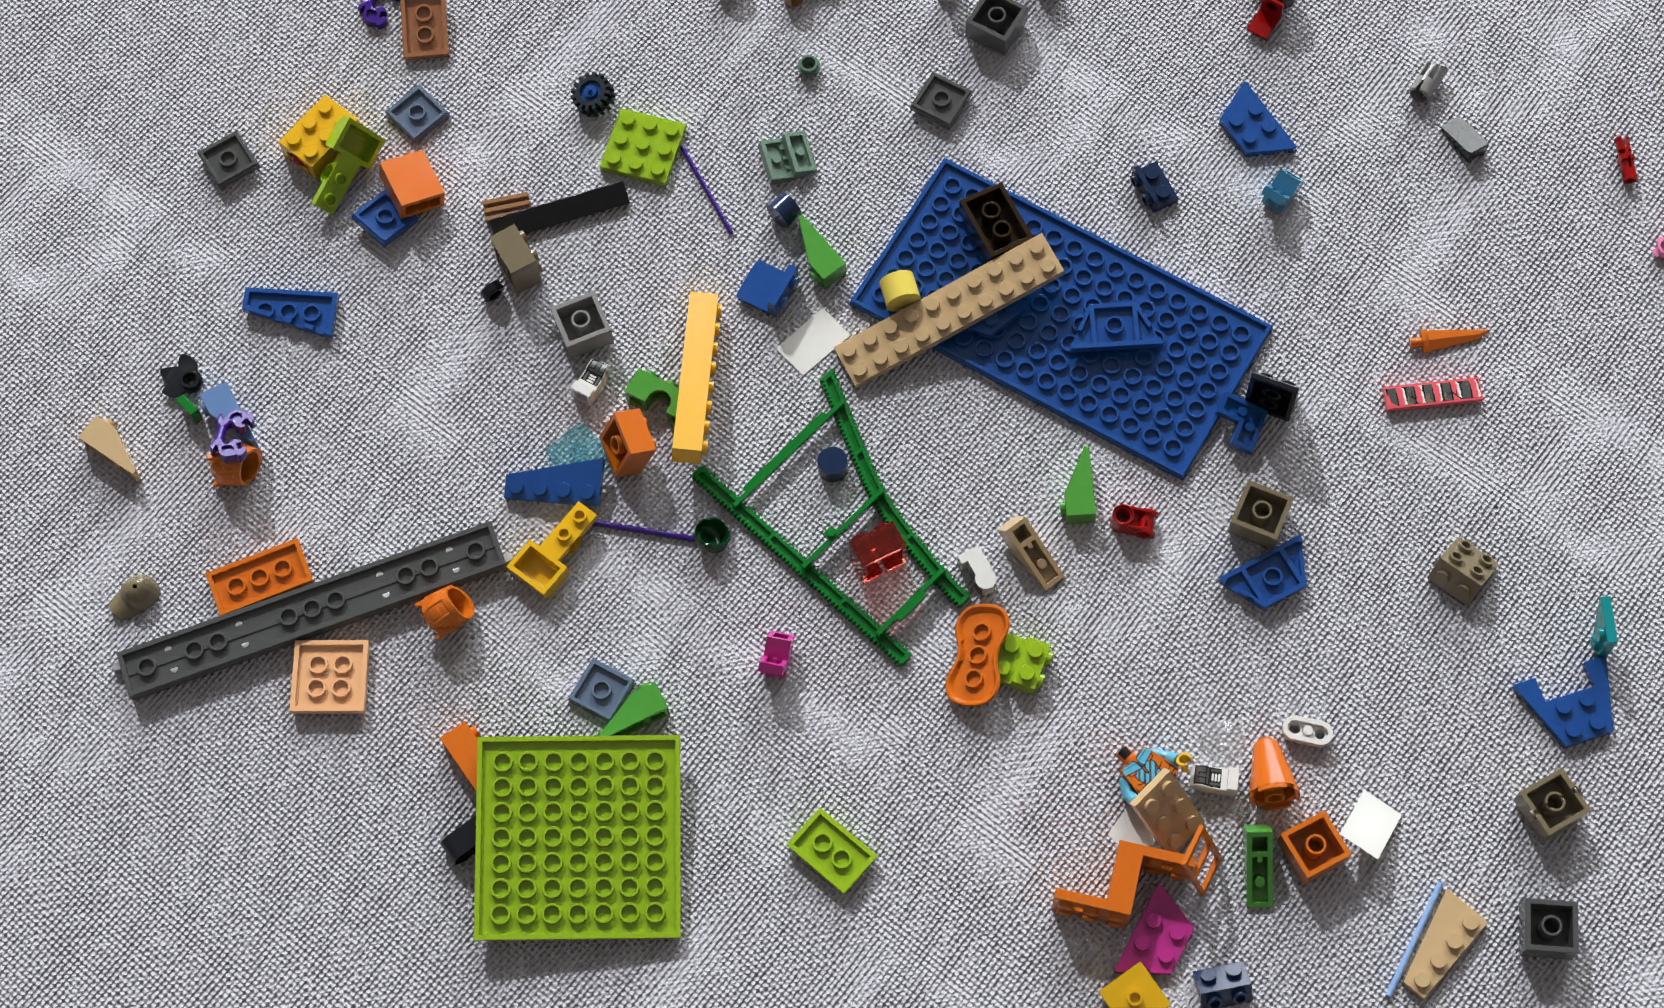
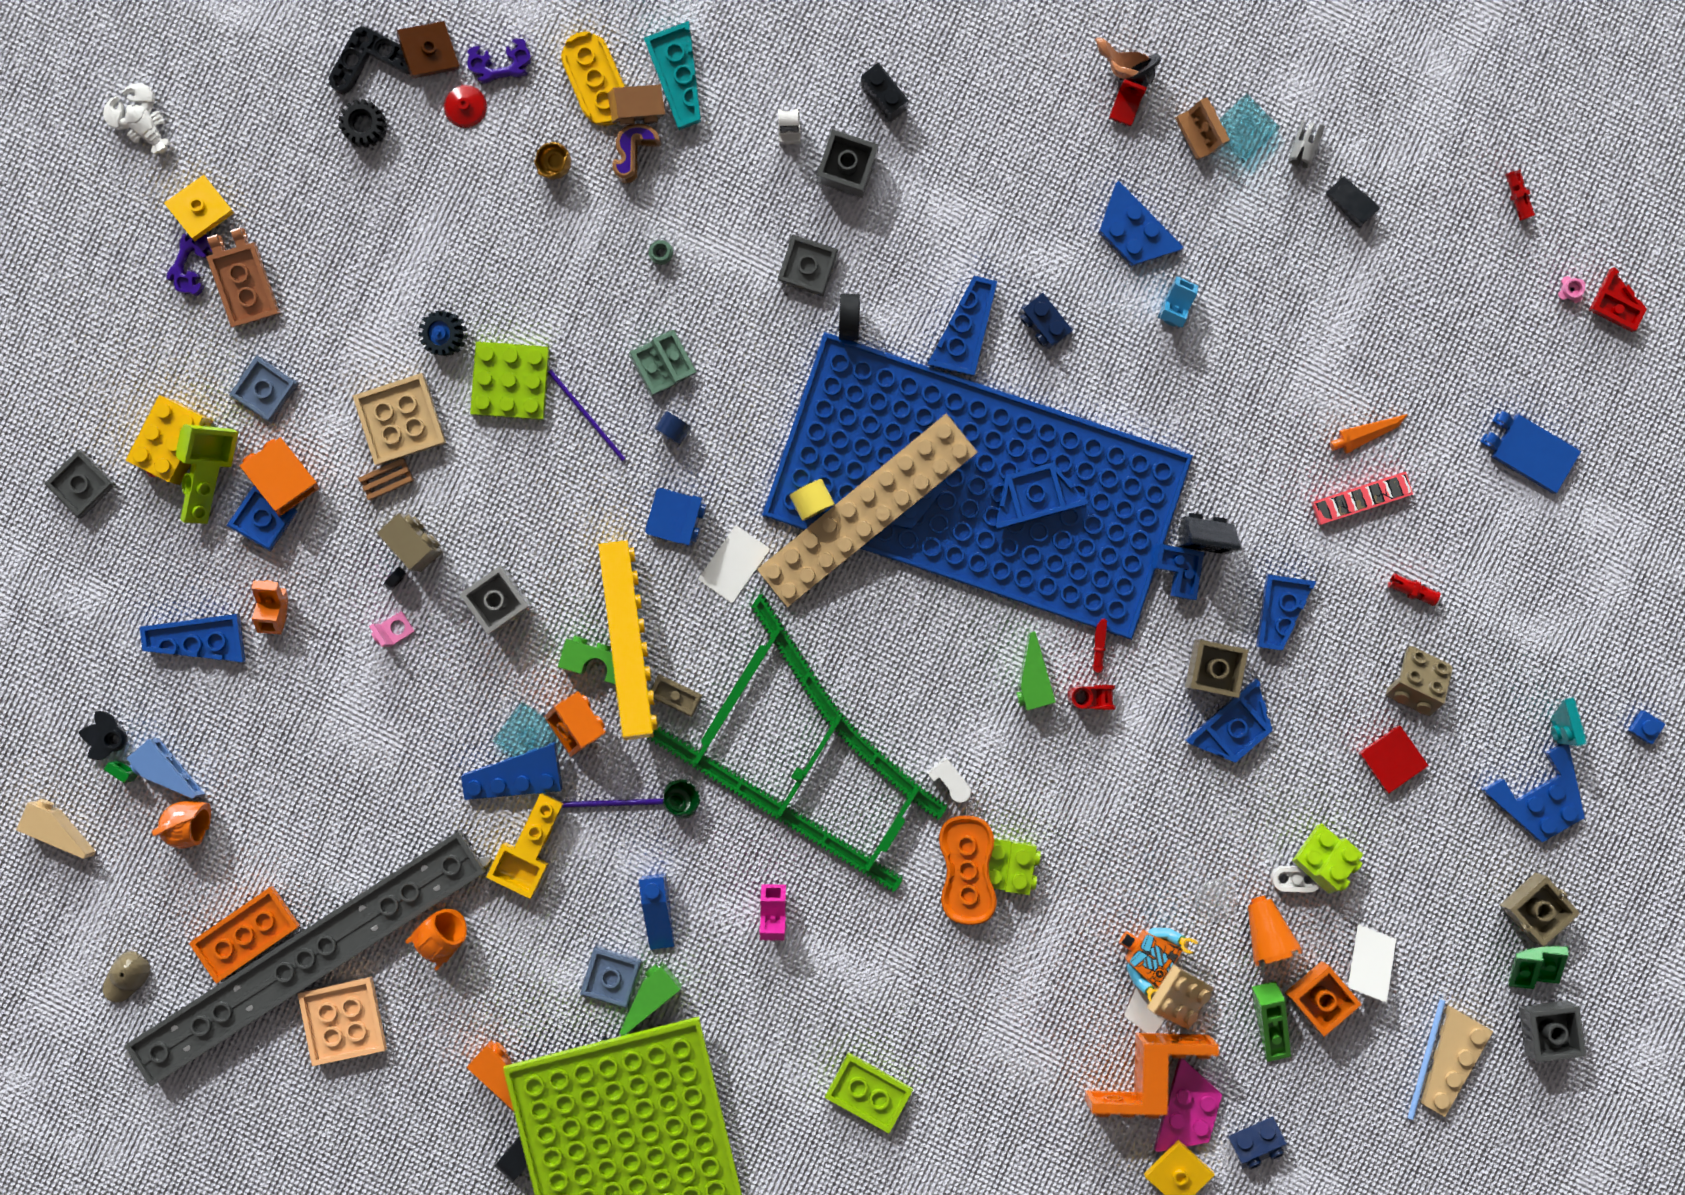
camera: 15 degrees left, 20 degrees up
dark purple helmet [210,410,255,463] -> none
black tile [489,180,630,234] -> none
white leg [570,358,612,406] -> none
bright green slope [799,214,846,289] -> none
dark blue piece [817,446,848,482] -> none
clear red piece [849,521,907,584] -> none
dark brown brick [959,182,1033,263] -> none
tan slope [997,516,1065,591] -> none
orange window [1181,824,1222,897] -> none
white leg [1189,765,1240,797] -> none
none -> orange brick [251,580,288,635]
none -> tan plate [353,373,446,466]
none -> bright pink bracket [369,611,415,647]
none -> blue slope [639,873,675,950]
none -> dark tan plate [651,674,703,717]
none -> black tyre [839,294,860,340]
none -> blue wing [927,276,997,377]
none -> red piece [1092,618,1107,673]
none -> medium nougat bracket [1175,97,1230,160]
none -> clear light blue plate [1219,93,1280,164]
none -> blue wing [1256,574,1317,651]
none -> lime plate [1292,823,1363,894]
none -> red tile [1358,725,1429,794]
none -> red pin [1388,573,1441,606]
none -> blue tile [1480,411,1581,494]
none -> green slope [1508,946,1569,989]

